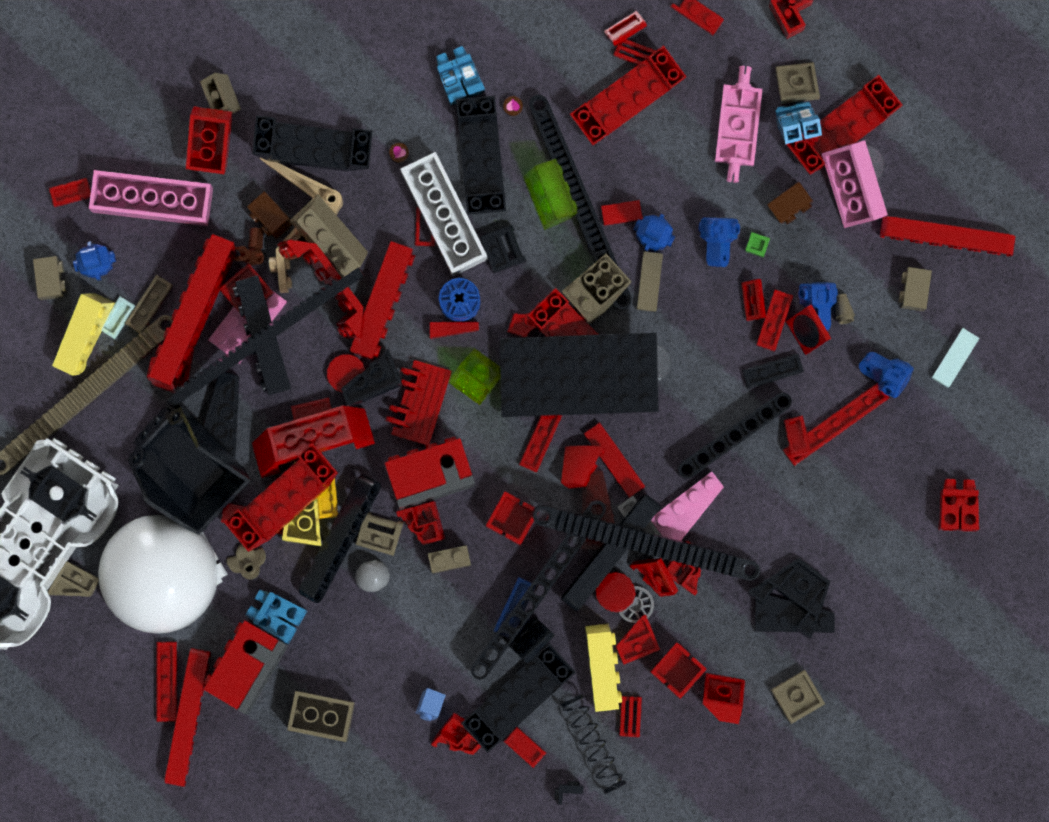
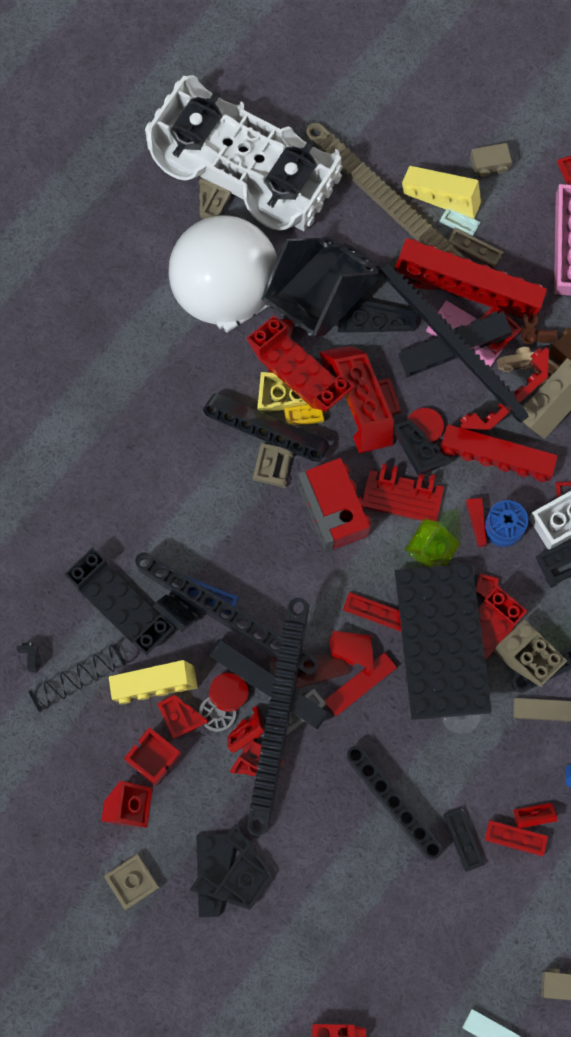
camera: 85 degrees right, 10 degrees down
blue piece [73,241,116,281] -> none
red tile [157,642,177,722] -> none
red beam [165,648,211,787] -> none
red piece [203,620,289,714] -> none
dark tan plate [227,543,266,580] -> none
dark azure hips [246,590,307,644] -> none
dark tan brick [287,691,355,742] -> none
light grey hair [355,560,390,592] -> none
red slope [396,501,445,545] -> none
medium blue brick [415,688,446,721] -> none
dark tan brick [428,545,471,574] -> none
red slope [431,713,481,755] -> none
red piece [486,492,539,546] -> none
red tile [504,727,546,768] -> none
red tile [620,696,642,737] -> none
bright pink wing [651,472,724,541] -> none
red tile [783,383,889,466] -> none
red tile [784,416,811,458] -> none
tile [786,305,831,355] -> none
blue piece [798,282,838,331] -> none
dark tan cone [836,294,855,324] -> none
blue piece [859,352,914,398] -> none

